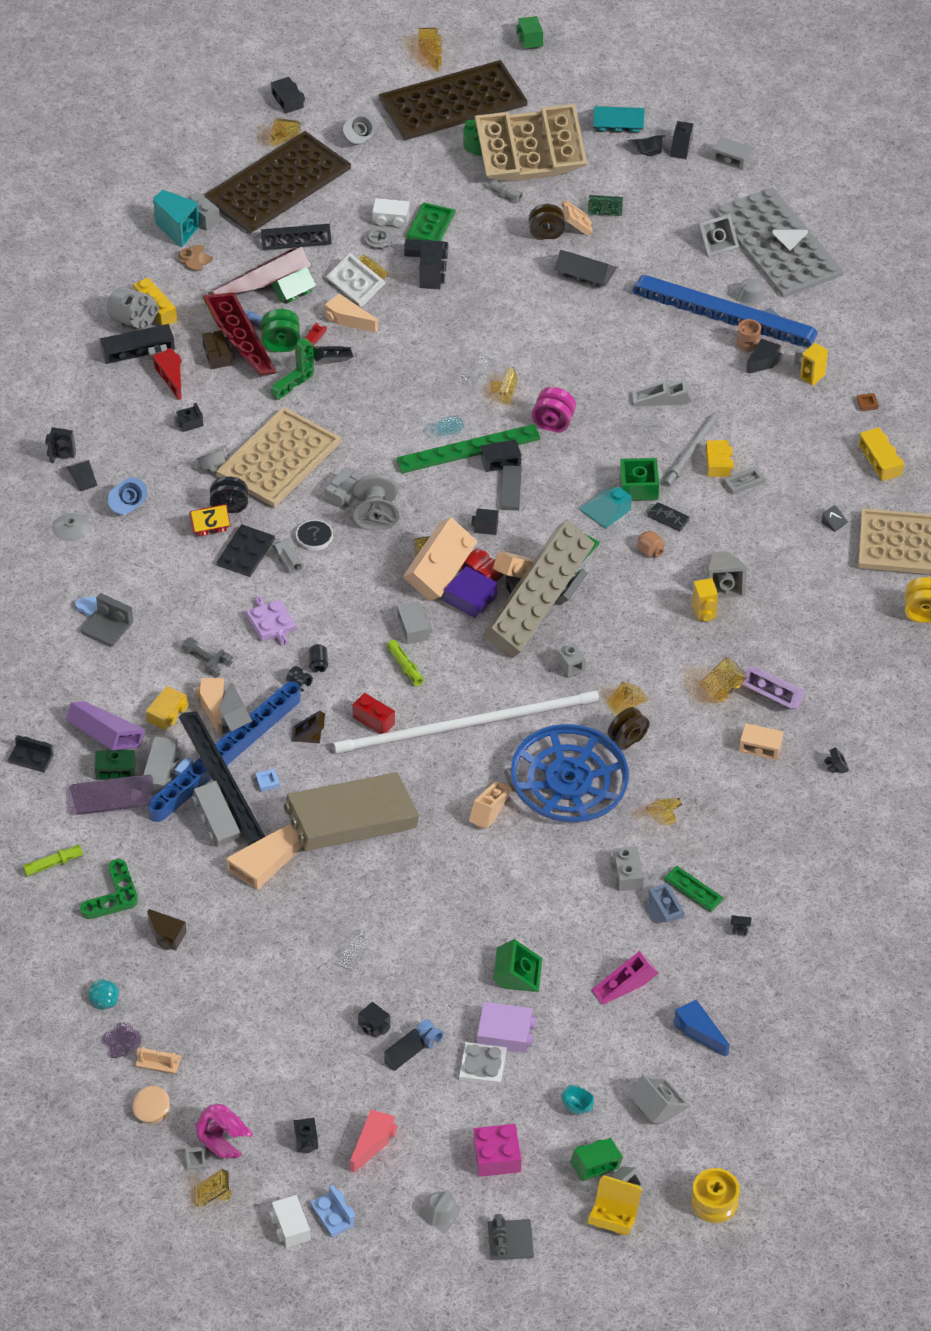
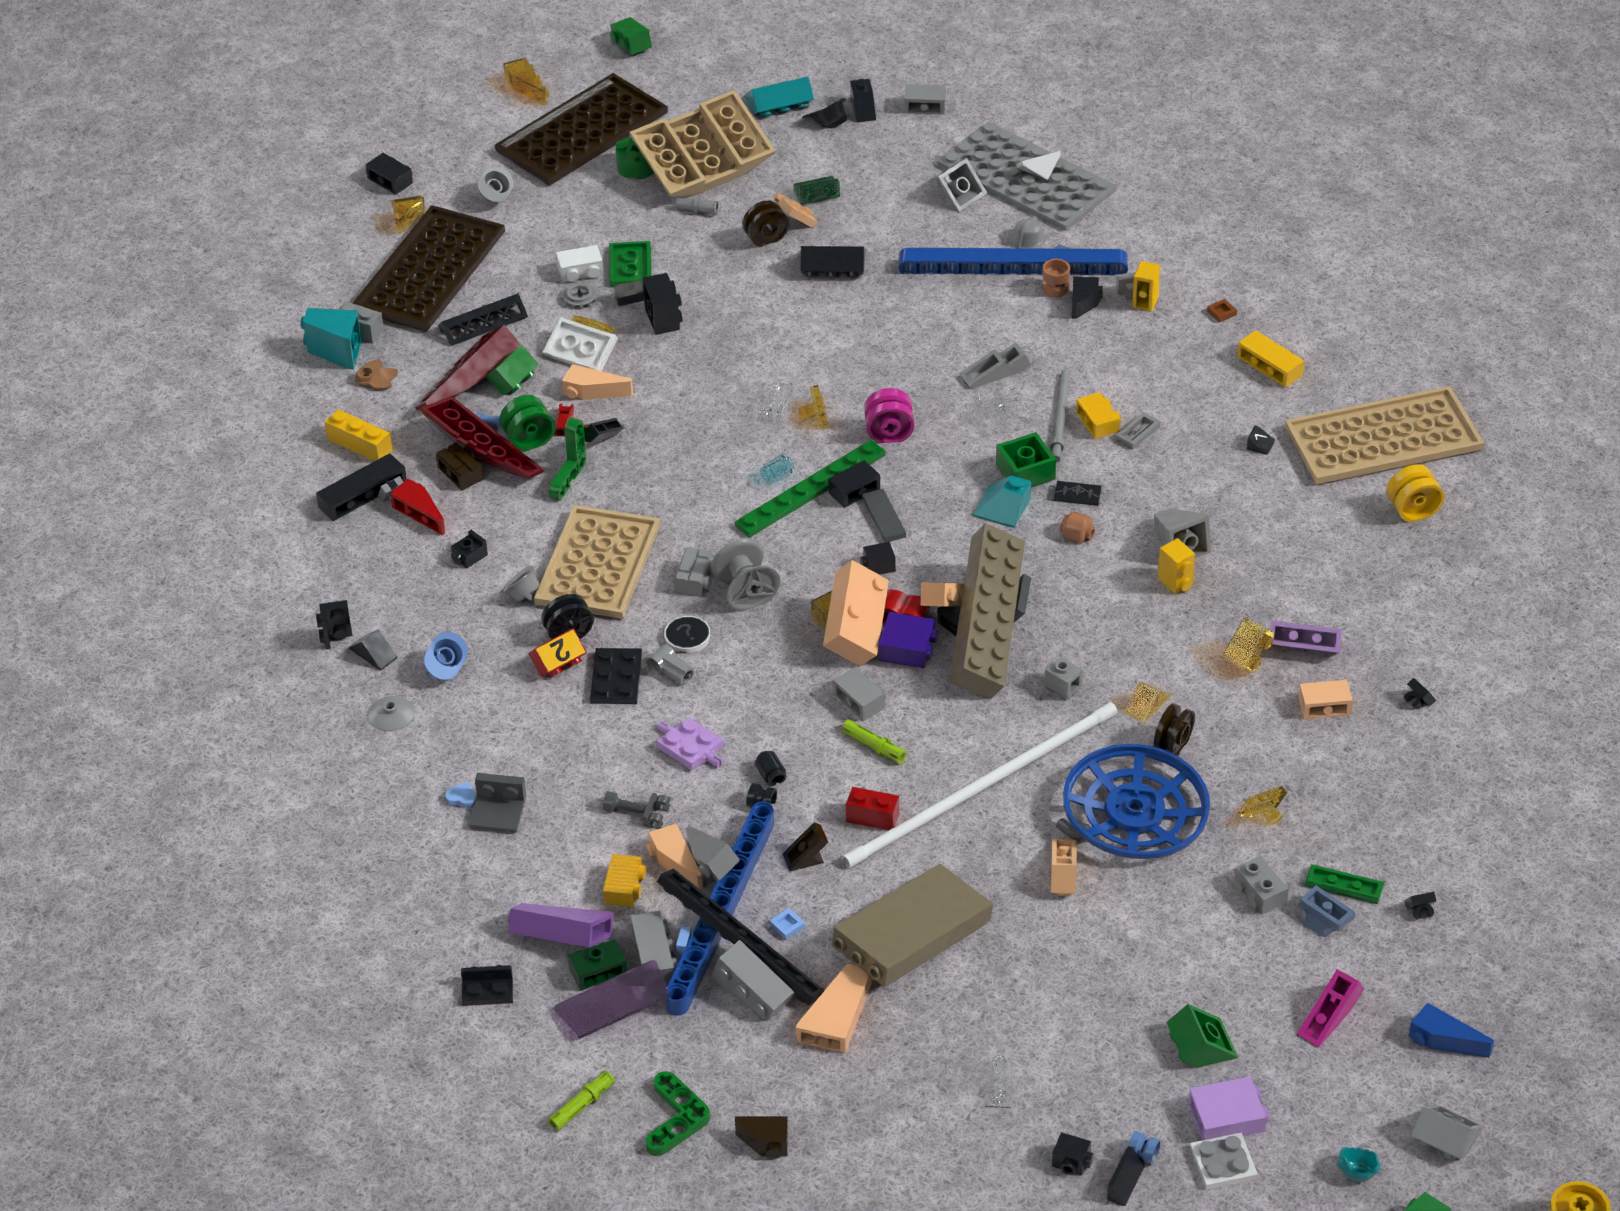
camera: 20 degrees left, 5 degrees down
light grey cylinder [107,287,159,329] -> none

